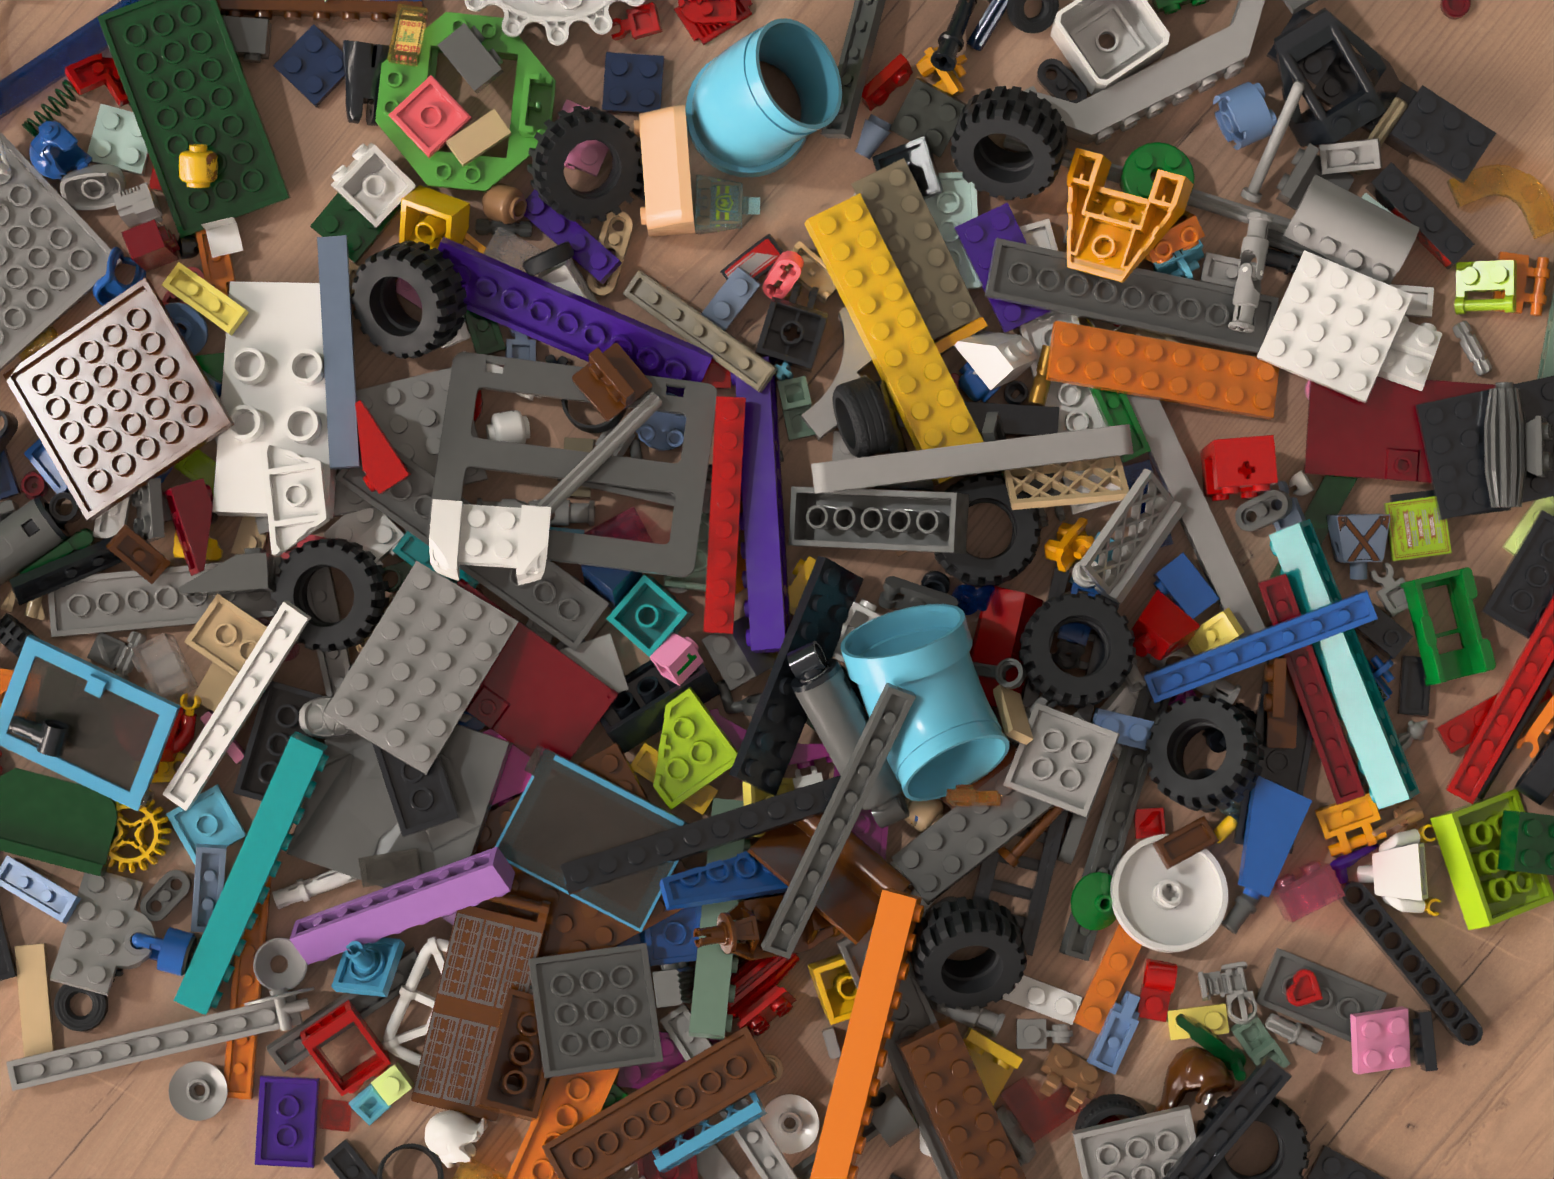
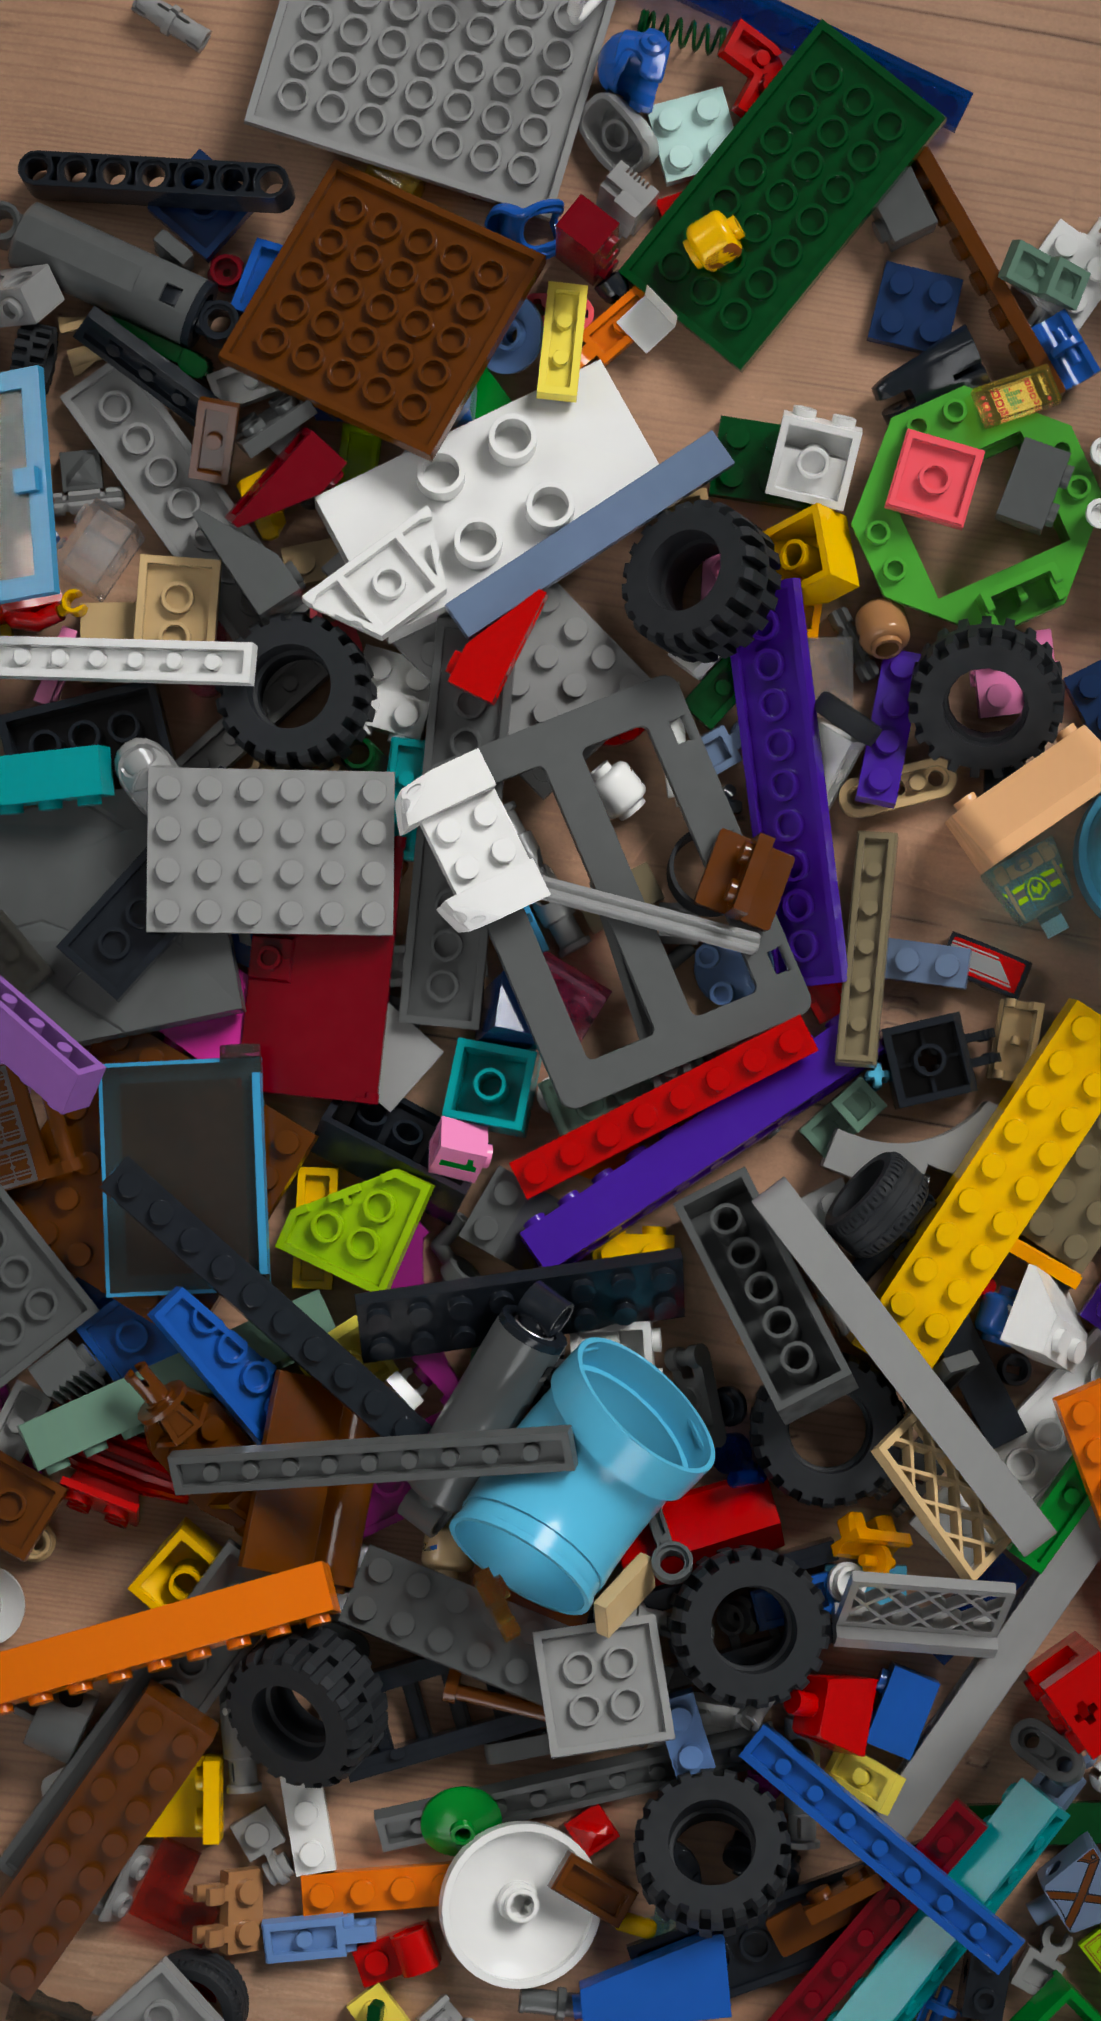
camera: 60 degrees right, 0 degrees up
tan tile [446,109,511,167] -> none
coral beam [762,251,804,299] -> none
light grey tile [822,1026,841,1059] -> none
pearl gold piece [1028,345,1051,406] -> none

